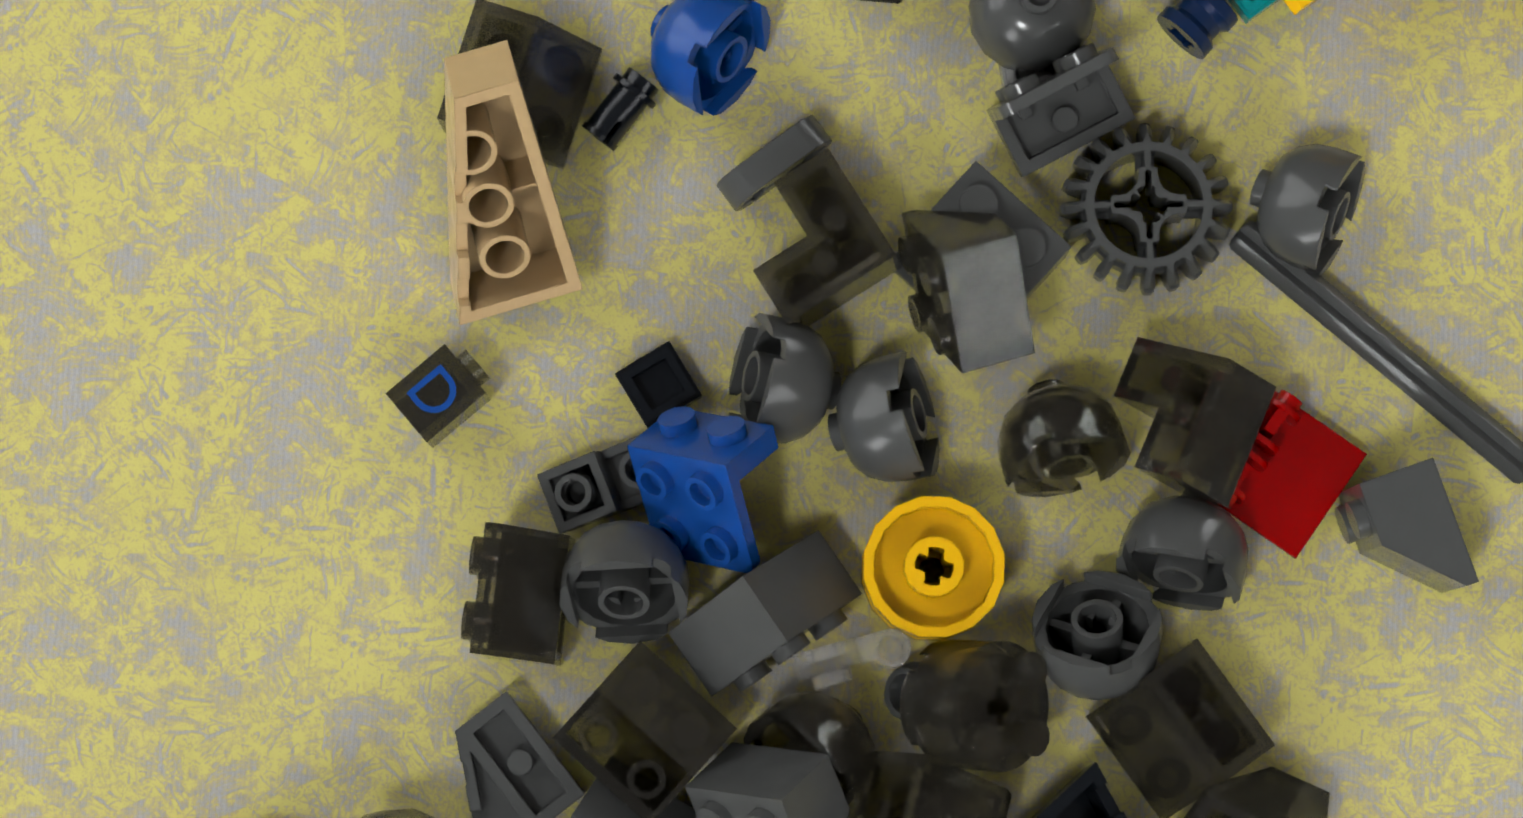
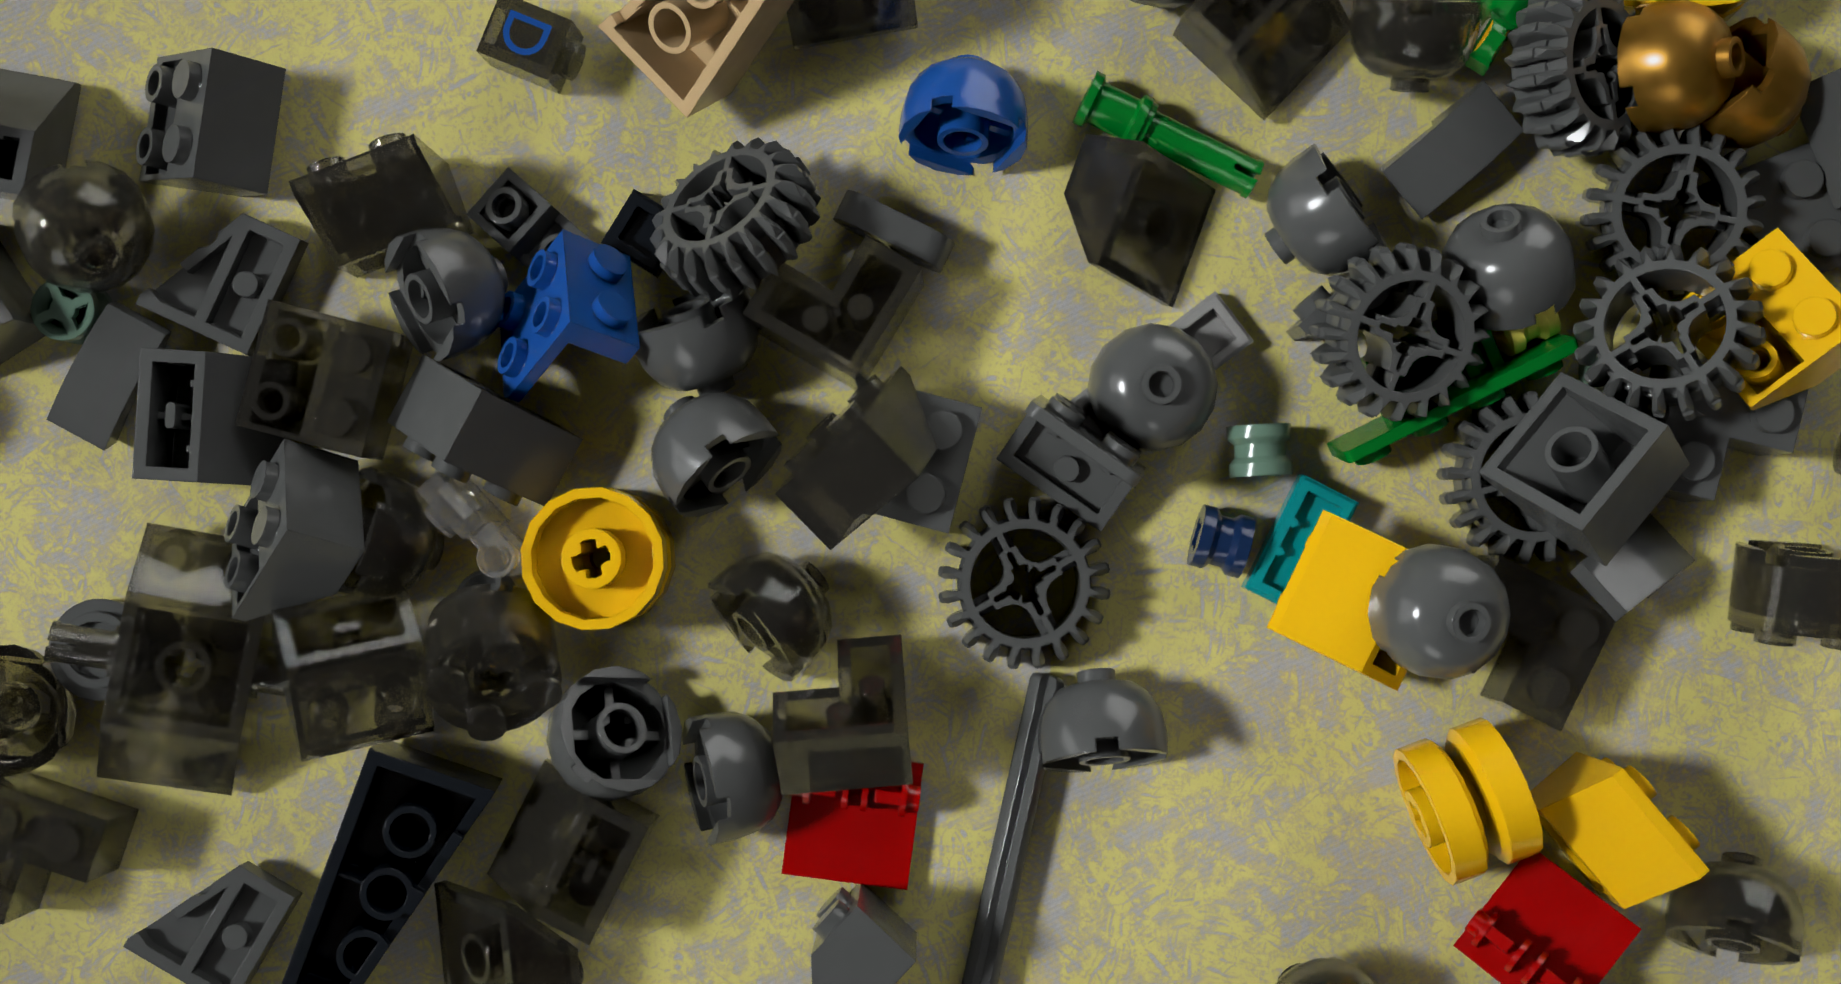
camera: 65 degrees right, 5 degrees up
black pin [582,67,659,151] -> none
none -> dark grey slope [136,48,286,196]
none -> dark grey gear [650,137,821,302]

